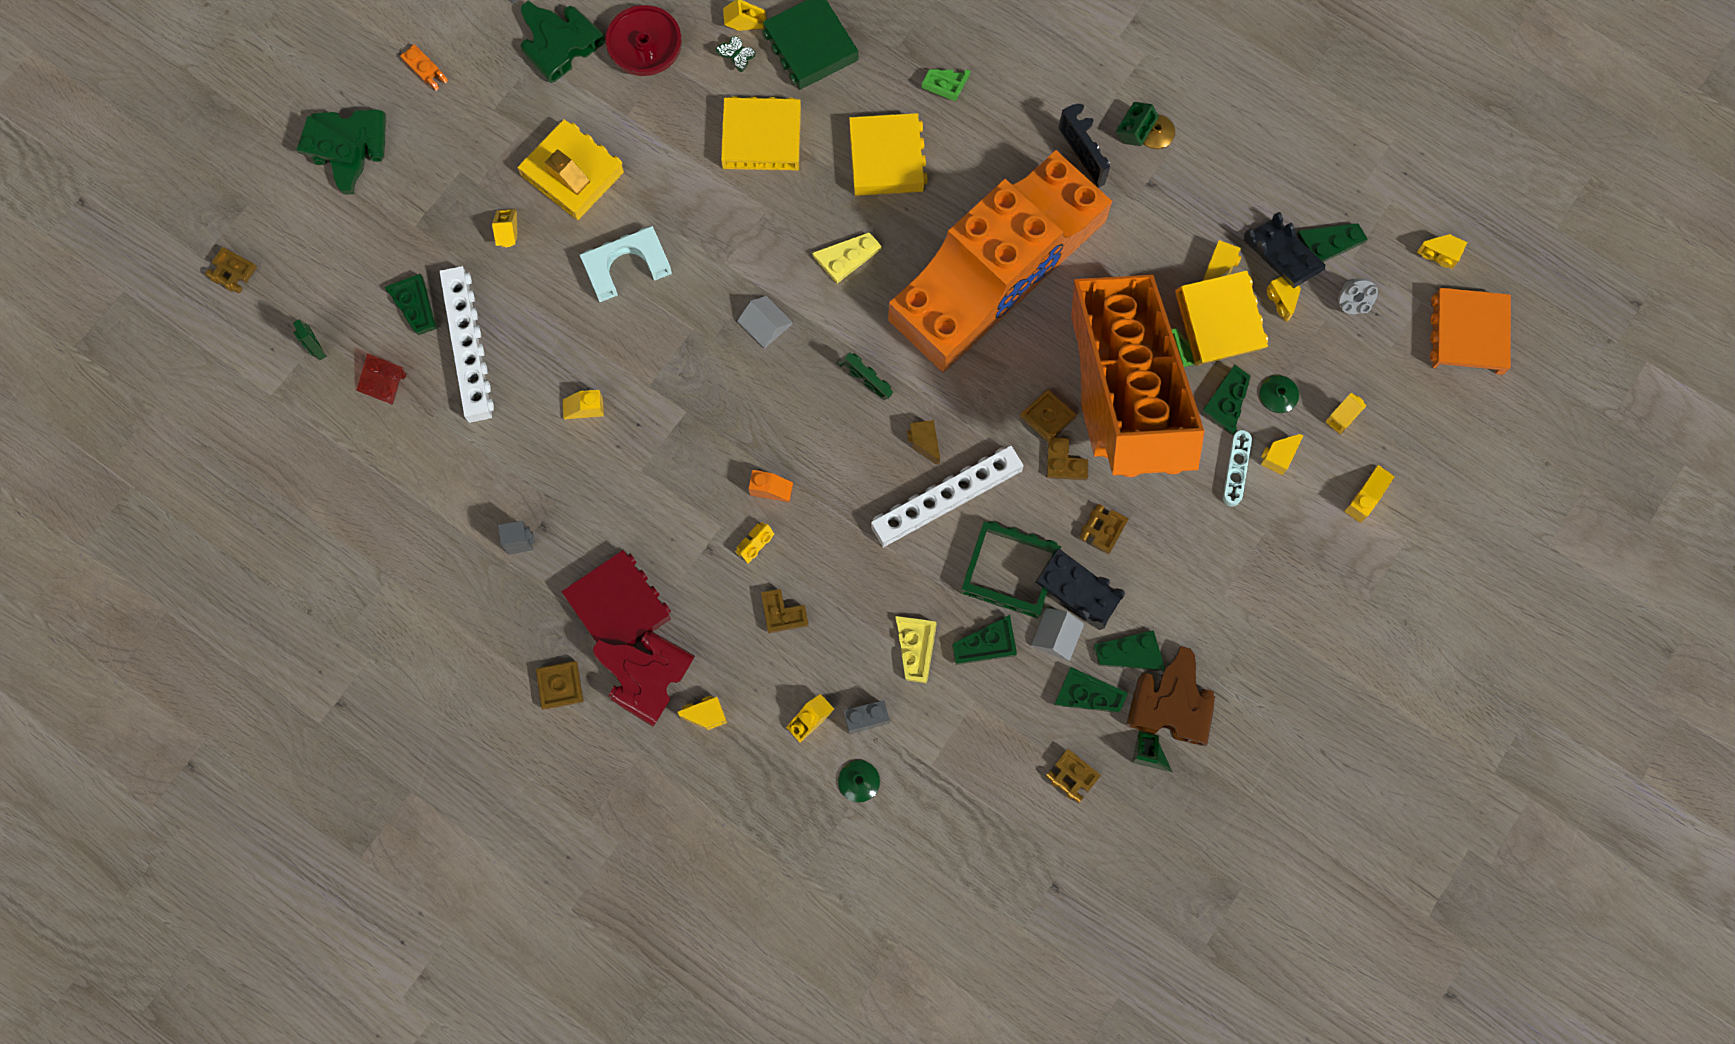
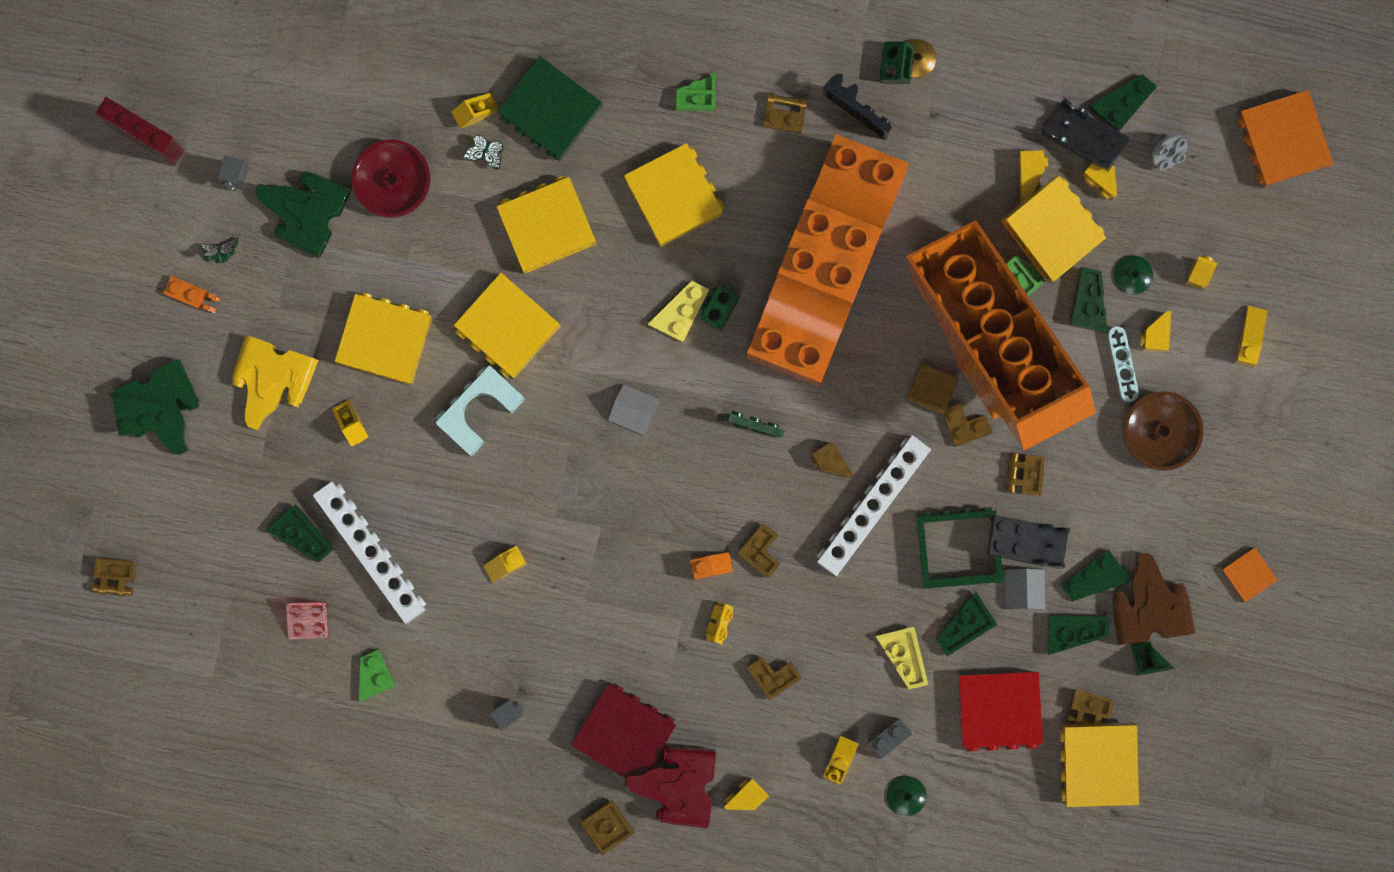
camera: 20 degrees left, 10 degrees up
dark green wing [293,319,327,360] -> none
pearl gold slope [544,149,590,195] -> none
yellow slope [1416,234,1468,269] -> none
none -> dark green animal [201,237,239,263]
none -> yellow rock [231,335,319,431]
none -> bright green wing [359,650,396,702]
none -> yellow brick [454,273,561,379]
none -> dark green brick [699,284,740,332]
none -> pearl gold plate [738,523,781,579]
none -> pearl gold plate [763,92,808,134]
none -> red brick [958,672,1043,752]
none -> yellow brick [1059,722,1139,807]
none -> reddish brown dish [1123,391,1203,471]
none -> orange tile [1222,548,1277,603]

